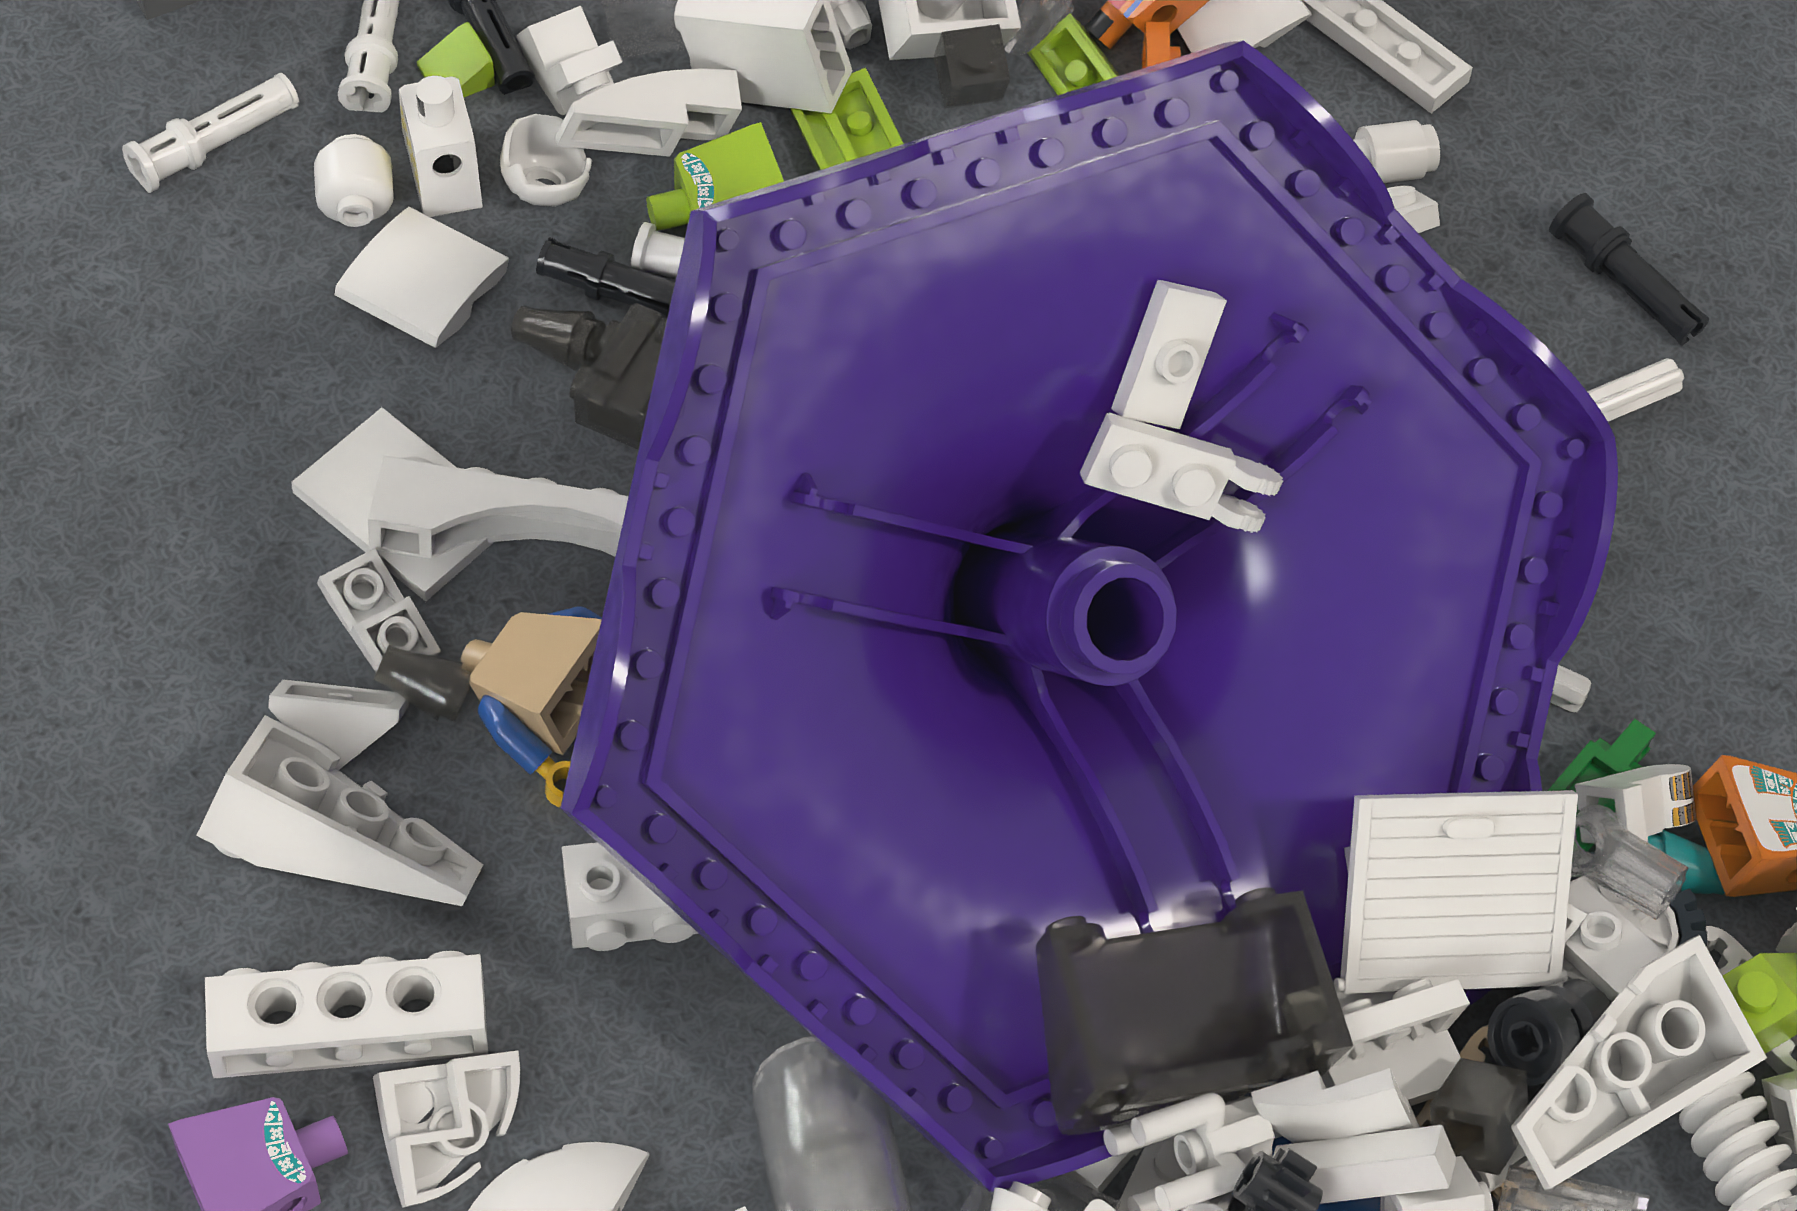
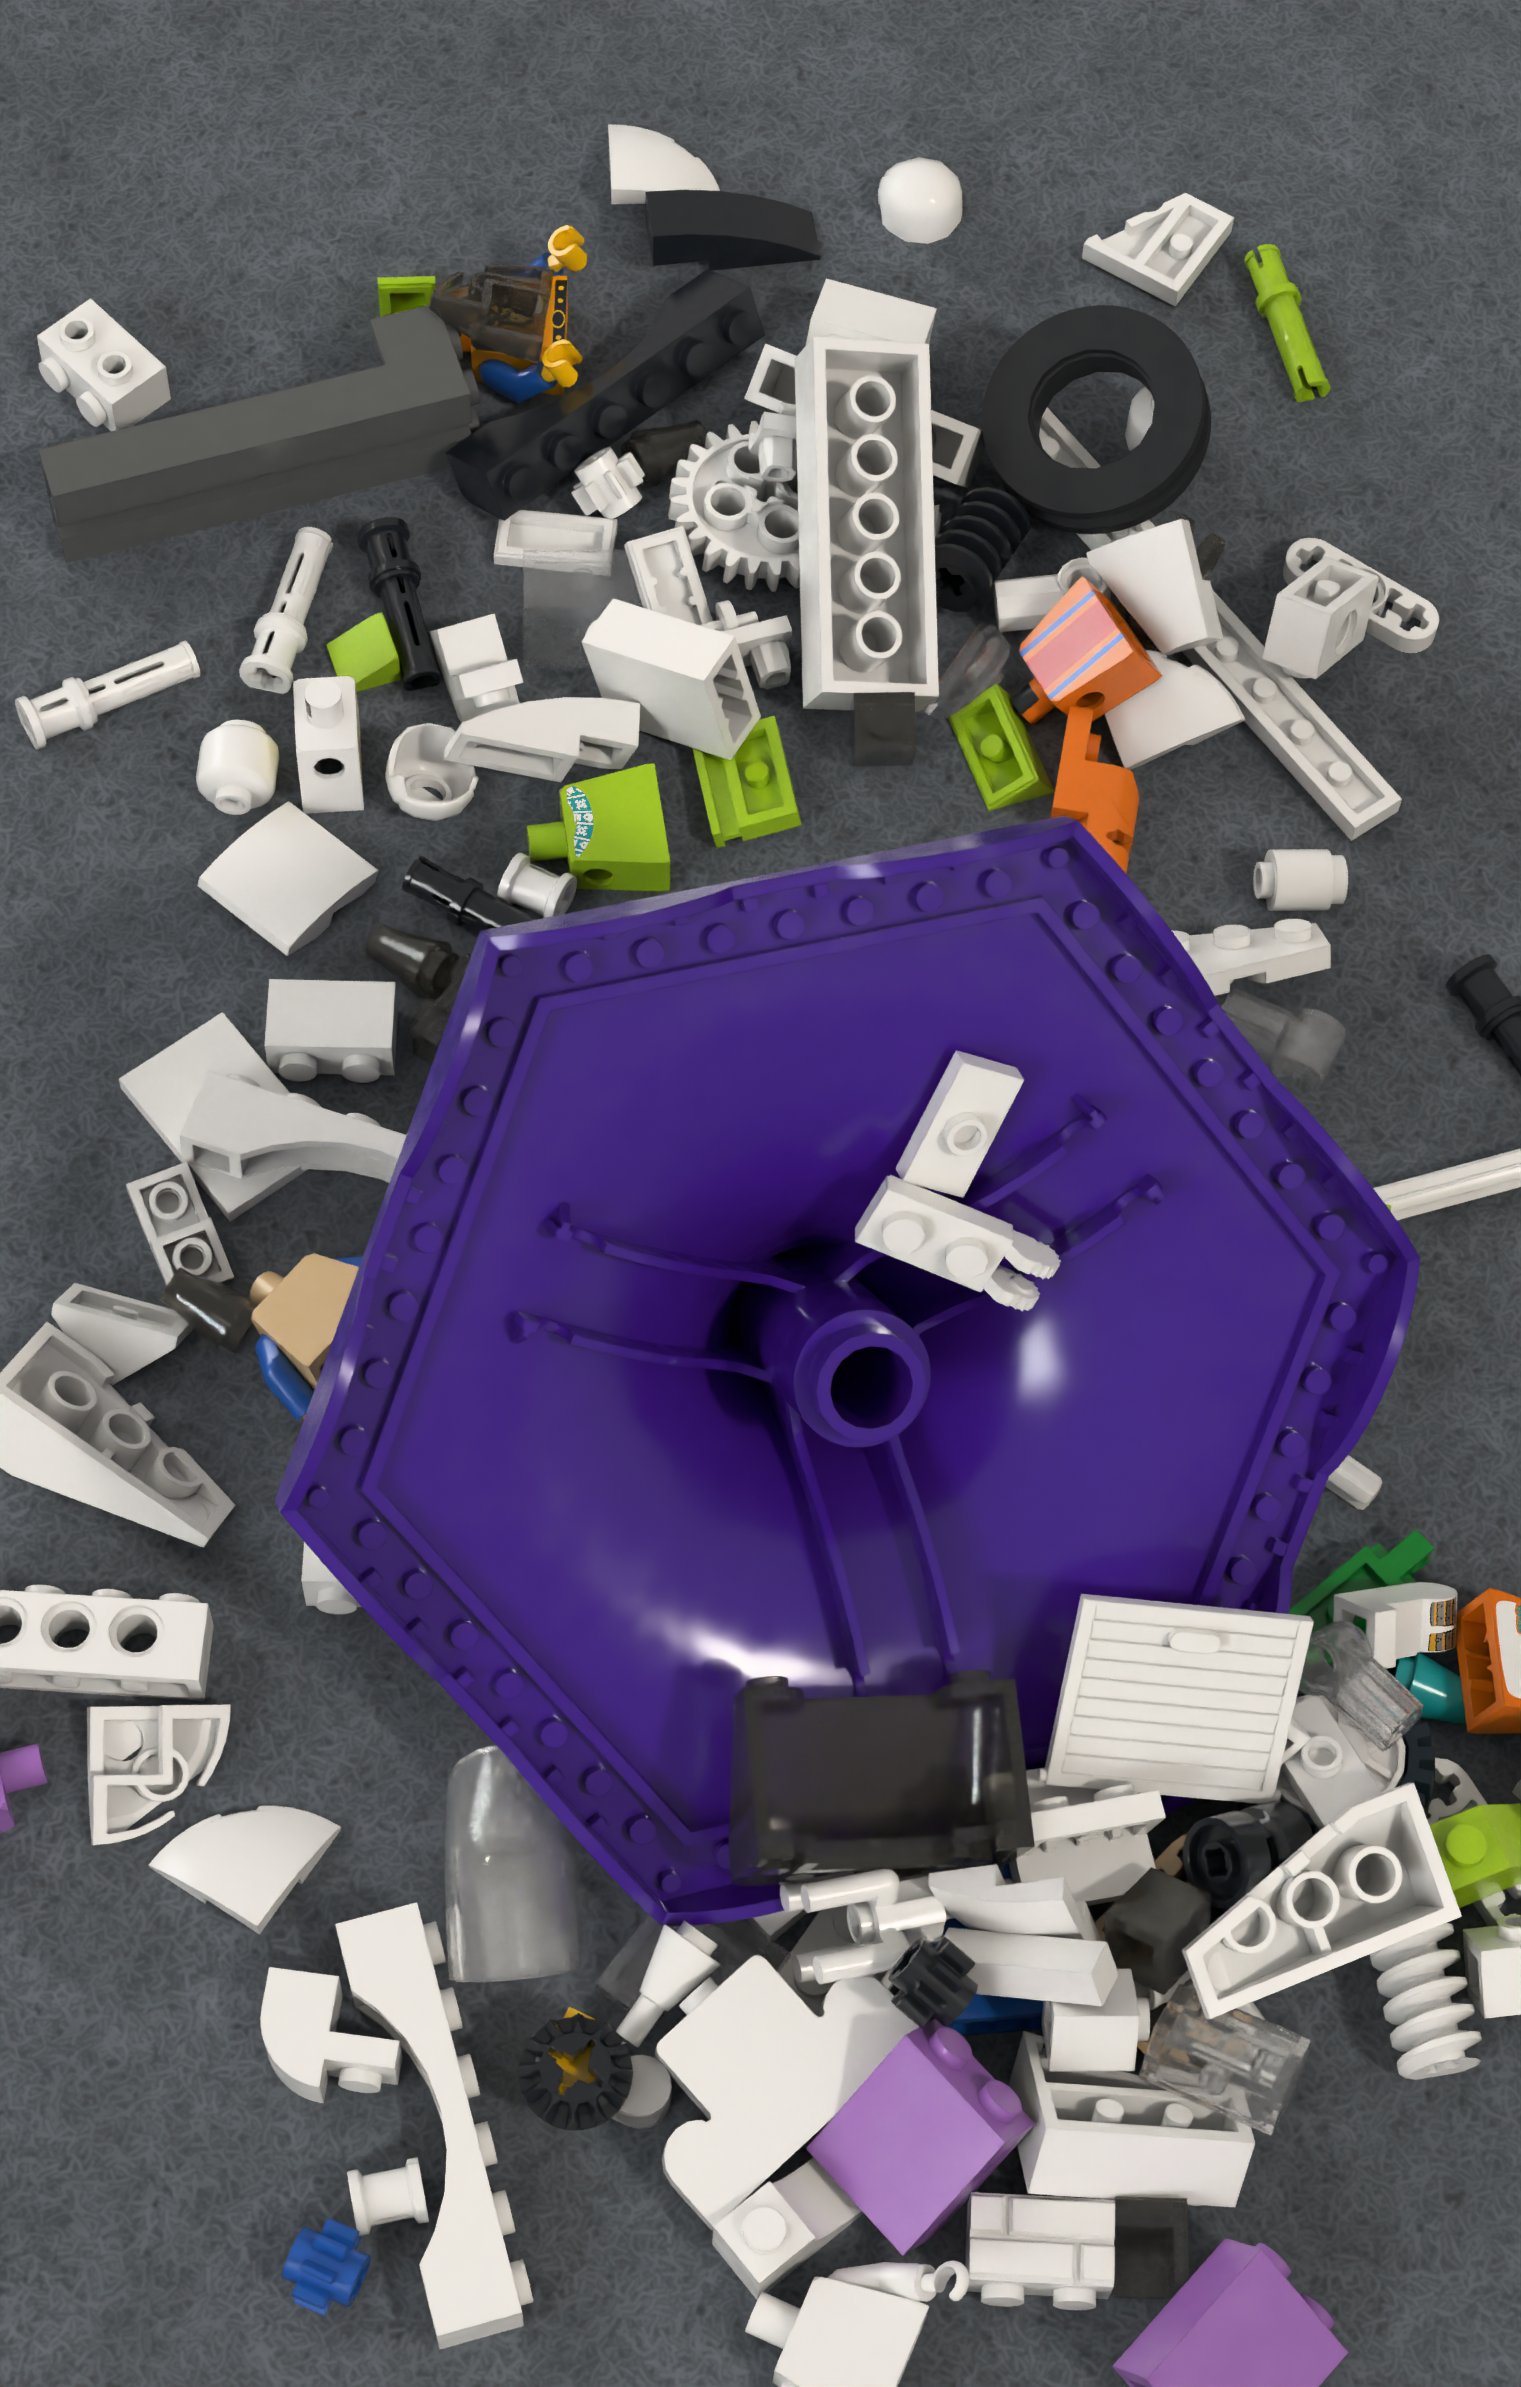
camera: 10 degrees right, 5 degrees up
none -> white brick [264,979,398,1083]

